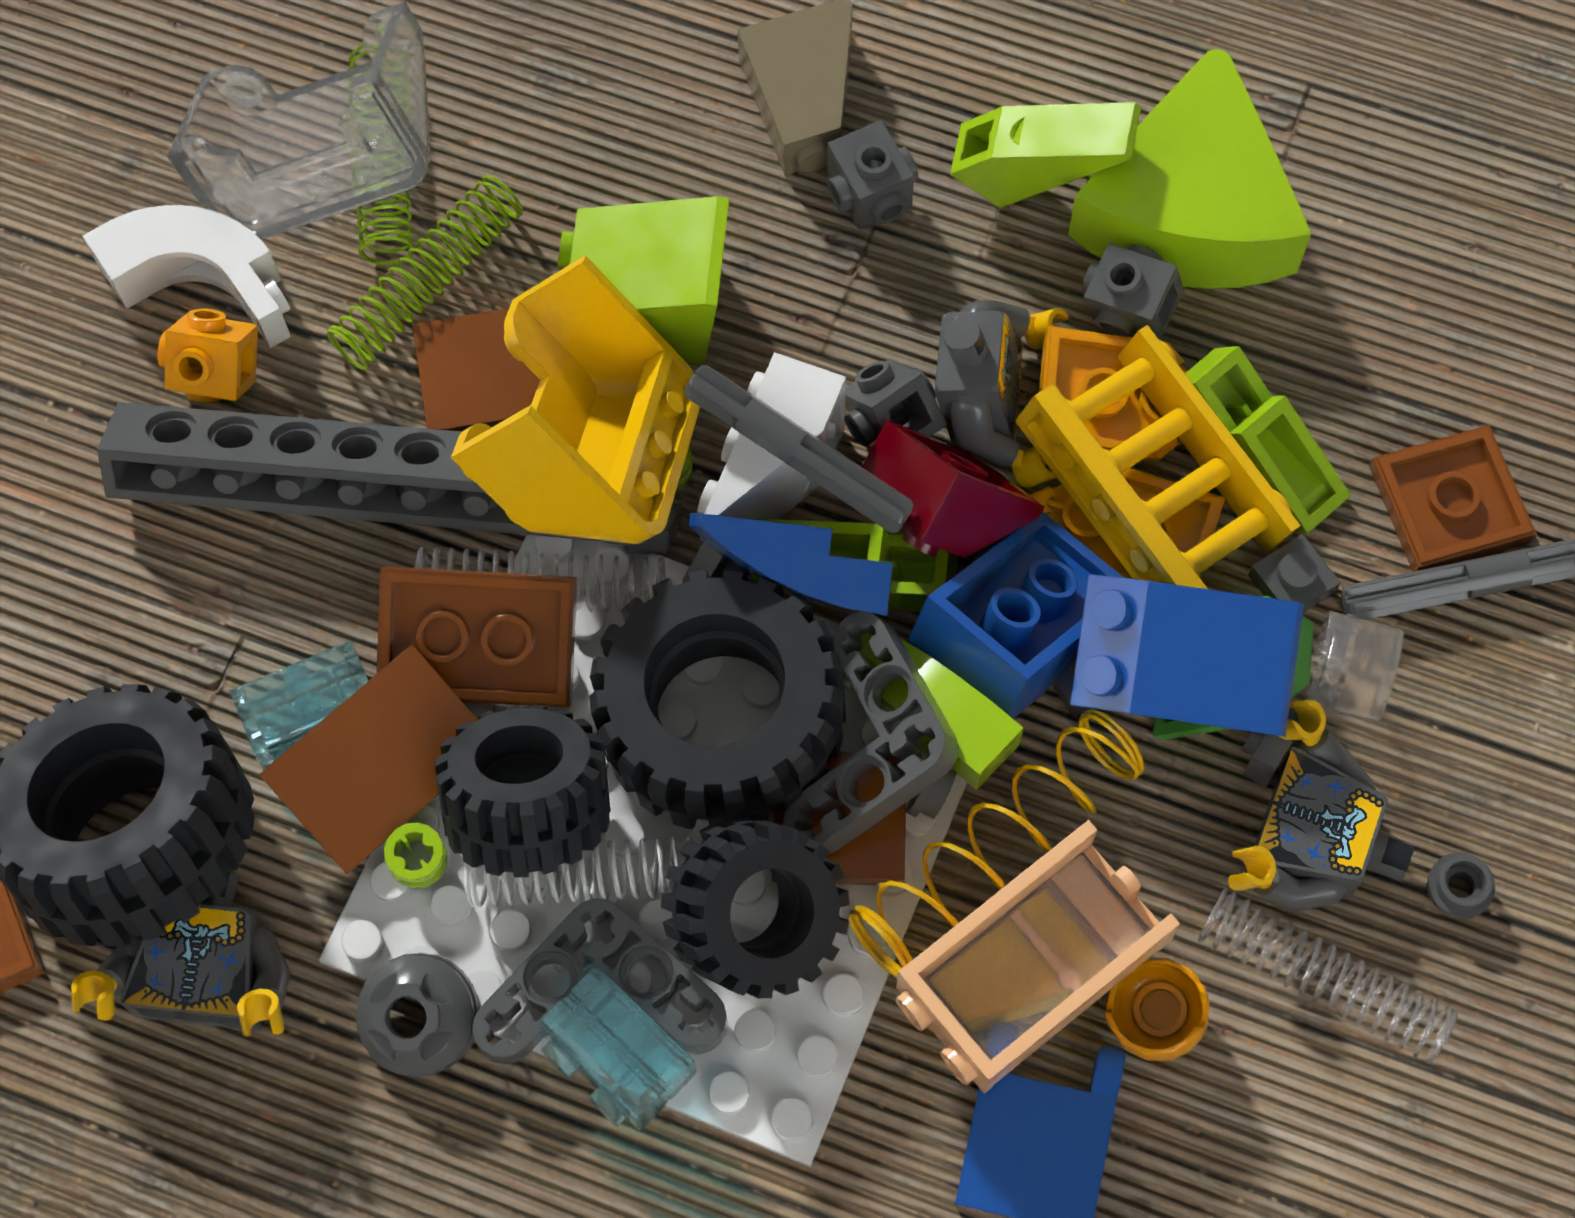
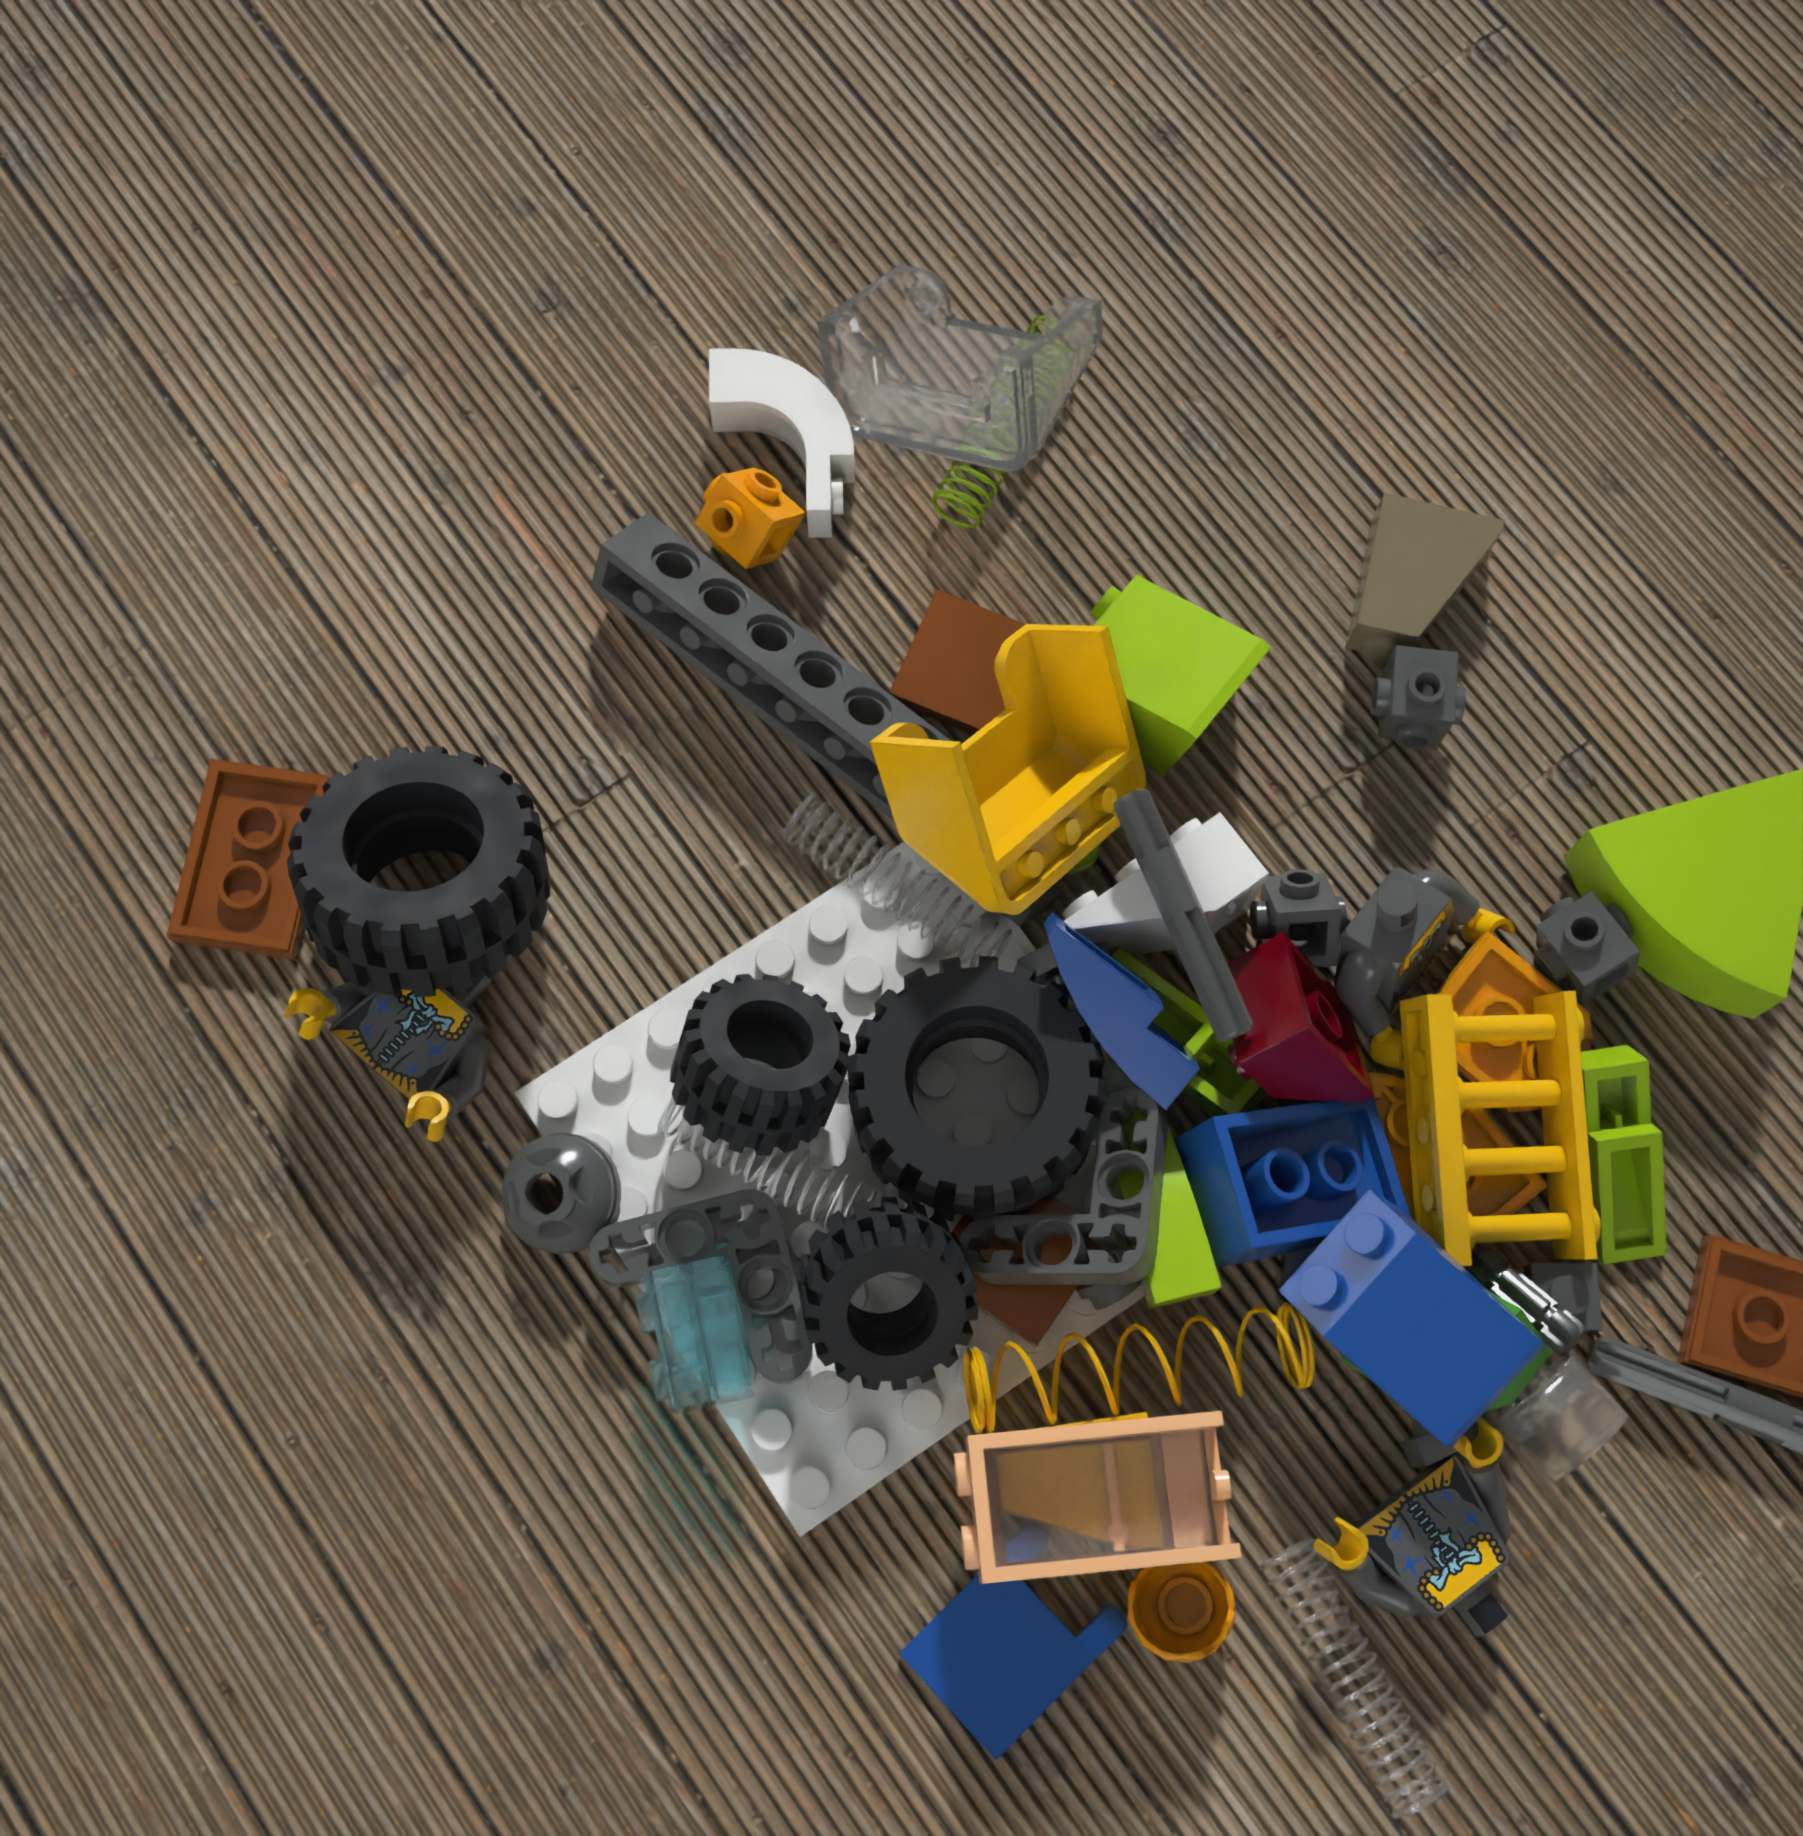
camera: 30 degrees right, 5 degrees up
clear light blue brick [230,640,369,770] -> none
dark orange tile [259,644,477,874] -> none
lime piece [327,175,523,370] -> none
dark orange tile [377,566,577,708] -> none
lime bush [384,822,448,889] -> none
lime slope [950,102,1141,208] -> none
dark grey plate [1426,853,1495,919] -> none
none -> dark grey axle [1464,1247,1585,1353]

